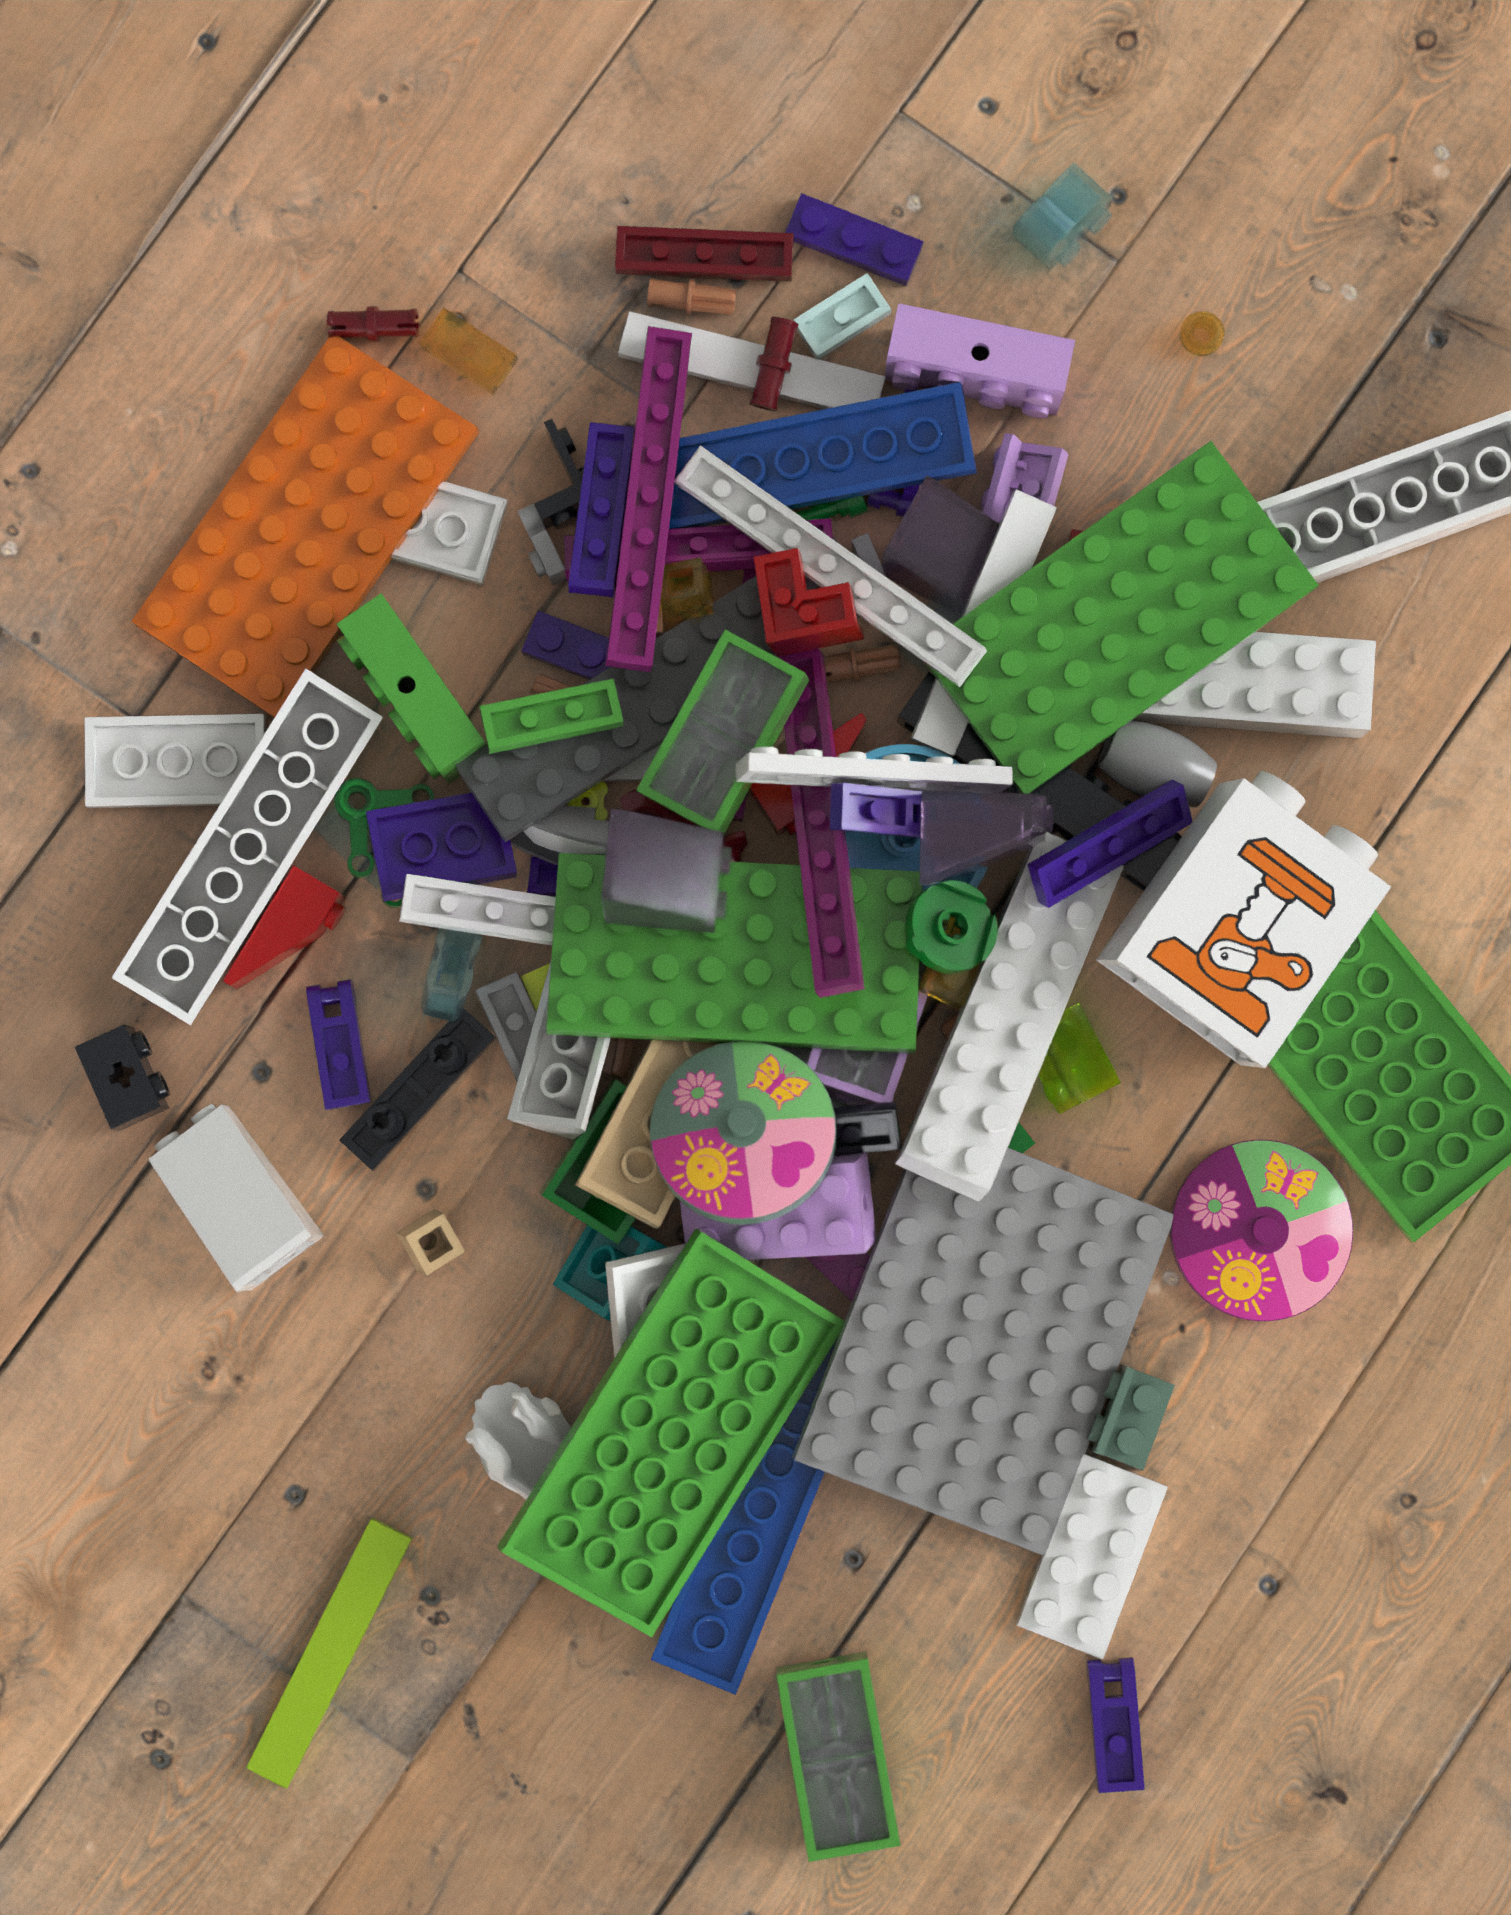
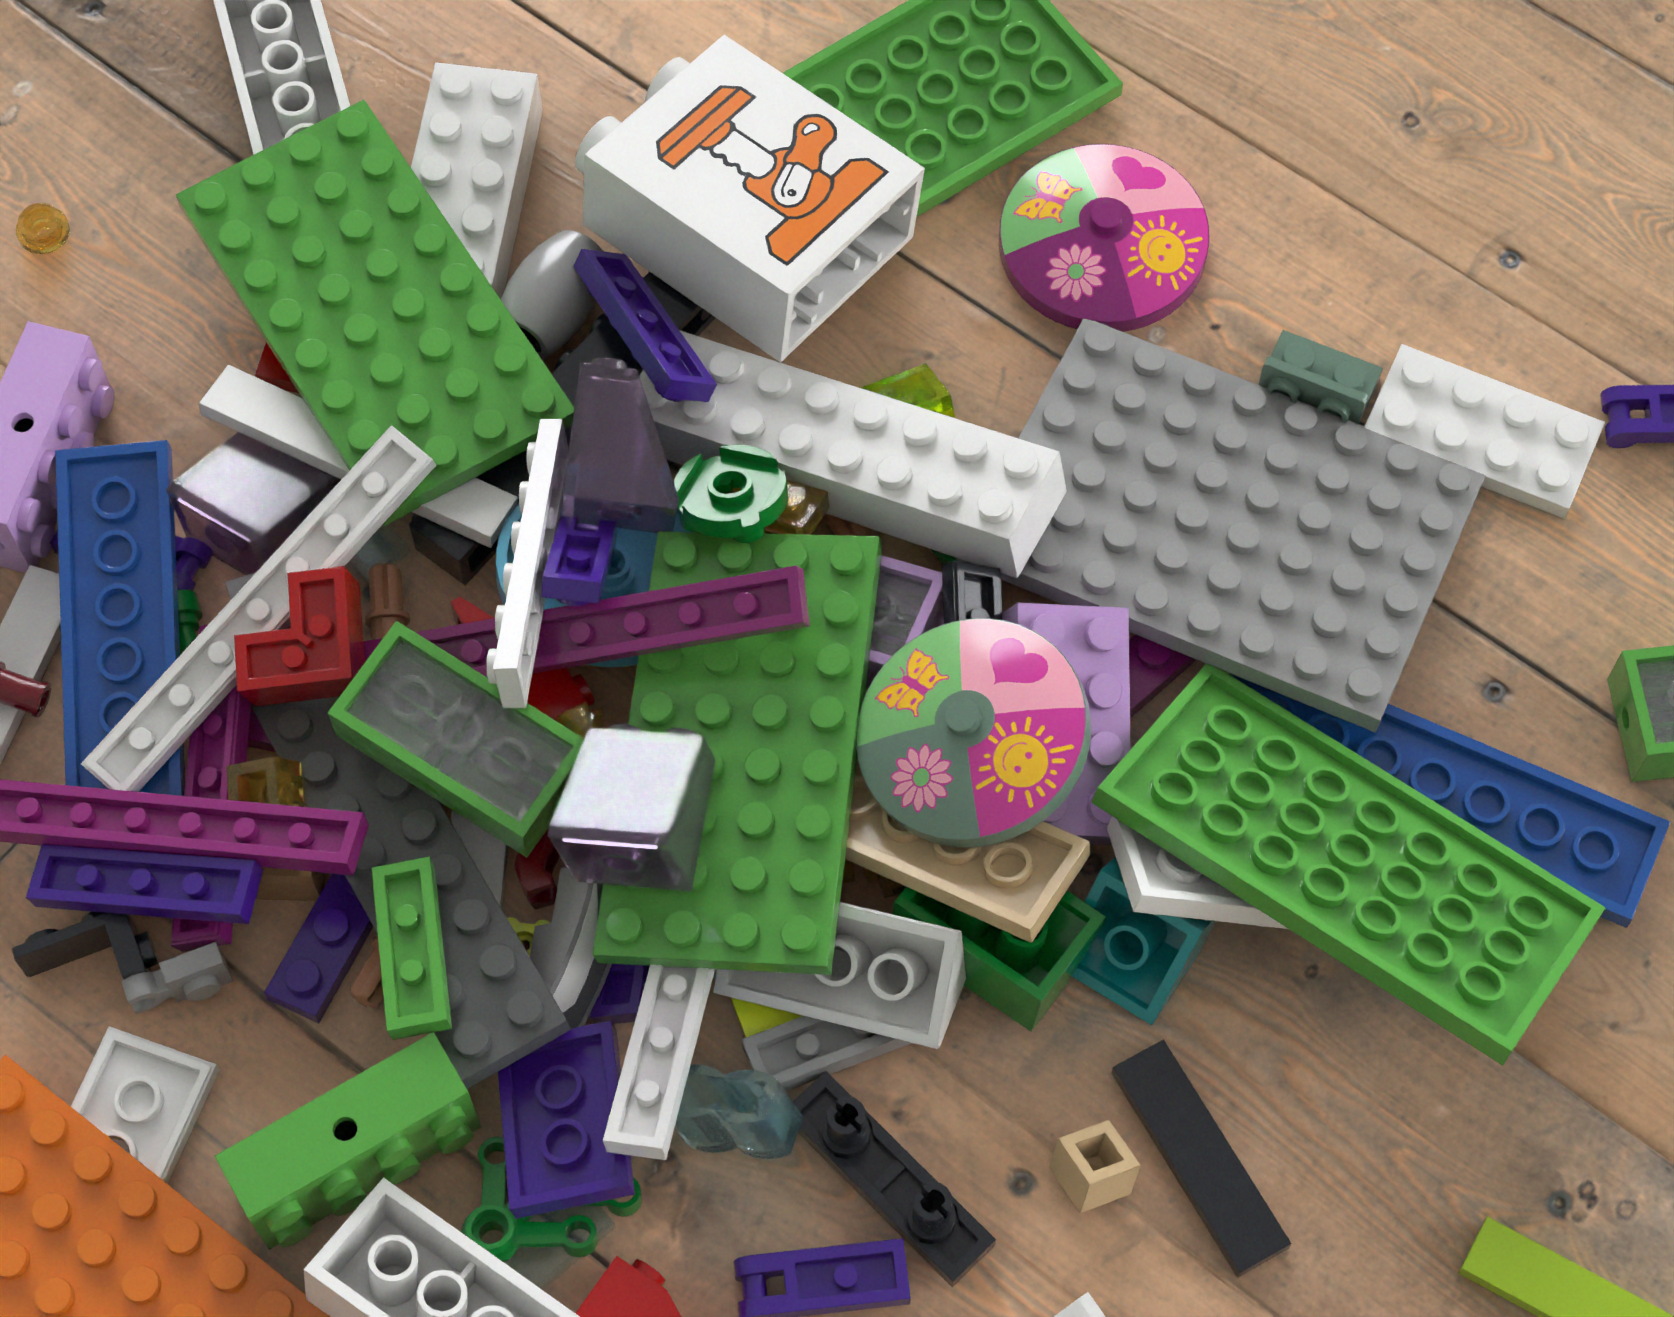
camera: 90 degrees left, 20 degrees down
white hair [465,1382,571,1500] -> none
lavender bracket [981,433,1069,537] -> none
none -> clear yellow plate [555,702,607,741]
none -> black tile [1111,1039,1292,1278]

